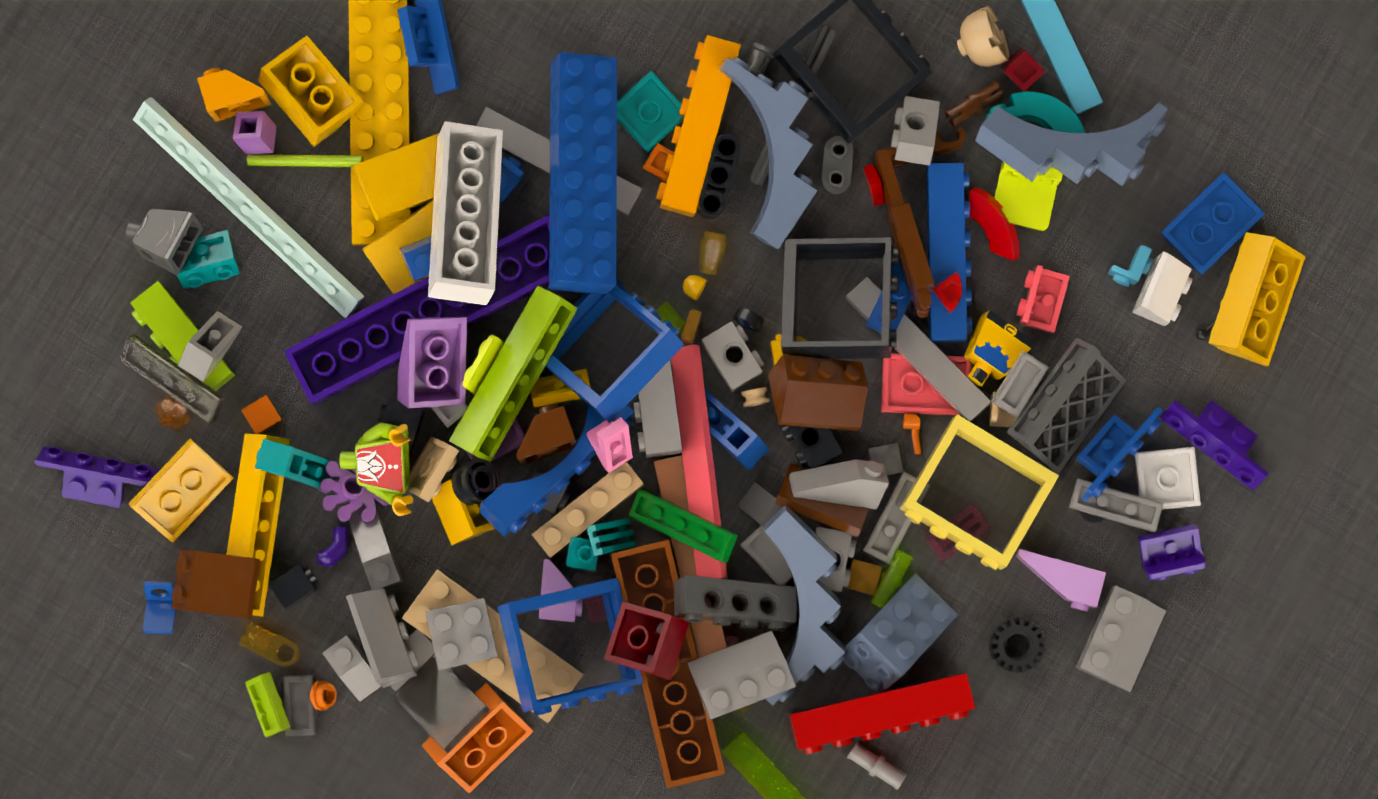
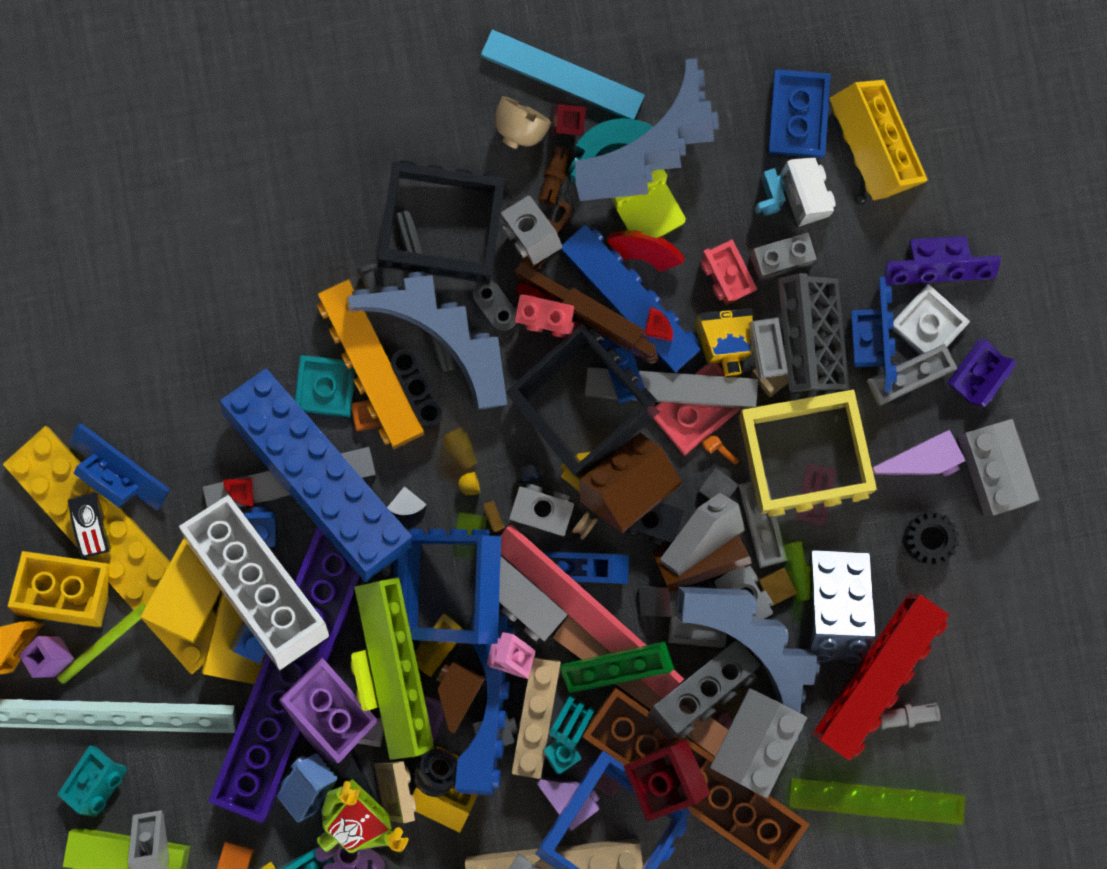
camera: 35 degrees left, 0 degrees up
torso [126,209,203,275] -> none
none -> slope [68,492,111,559]
none -> red tile [223,478,255,507]
none -> medium blue brick [277,754,337,823]
none -> white tile [387,486,427,515]
none -> coral bracket [515,295,581,338]
none -> light grey brick [750,232,817,282]

